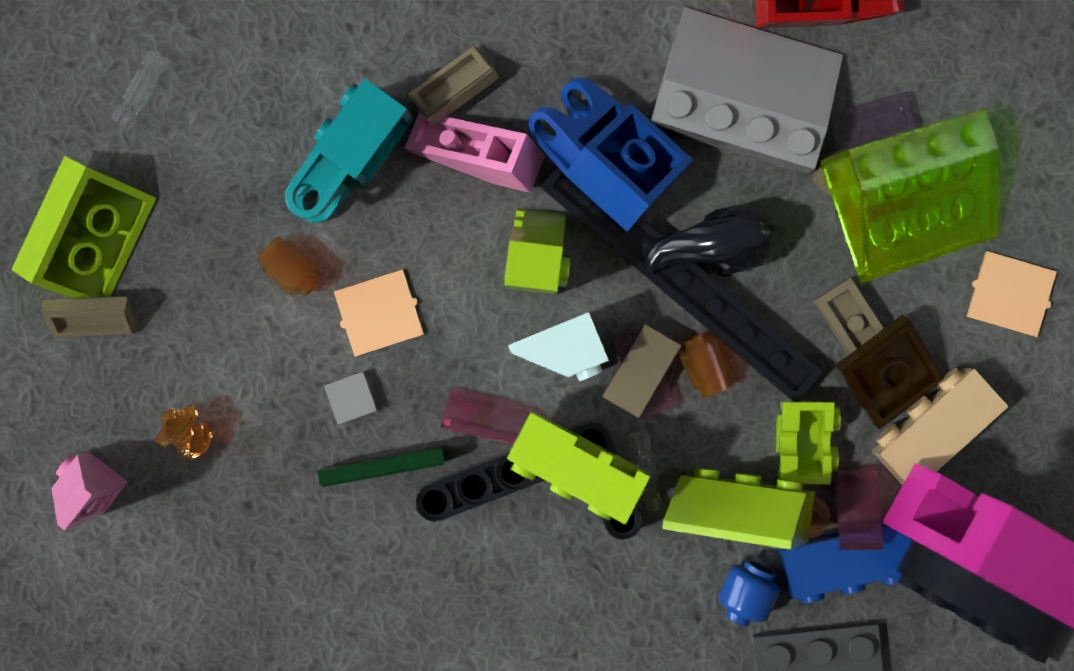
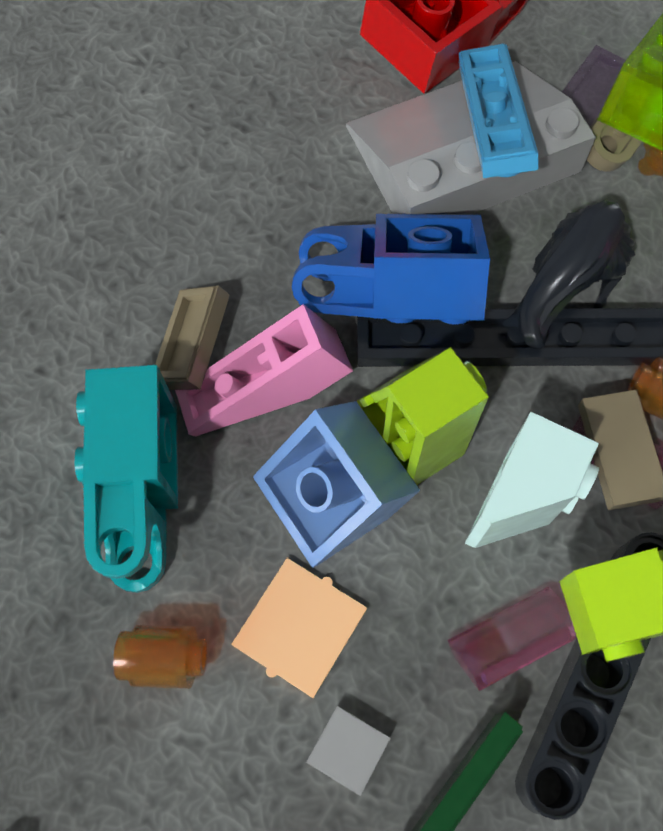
camera: 35 degrees left, 20 degrees down
none -> medium blue slope [253,401,420,568]
none -> dark azure plate [458,44,539,178]

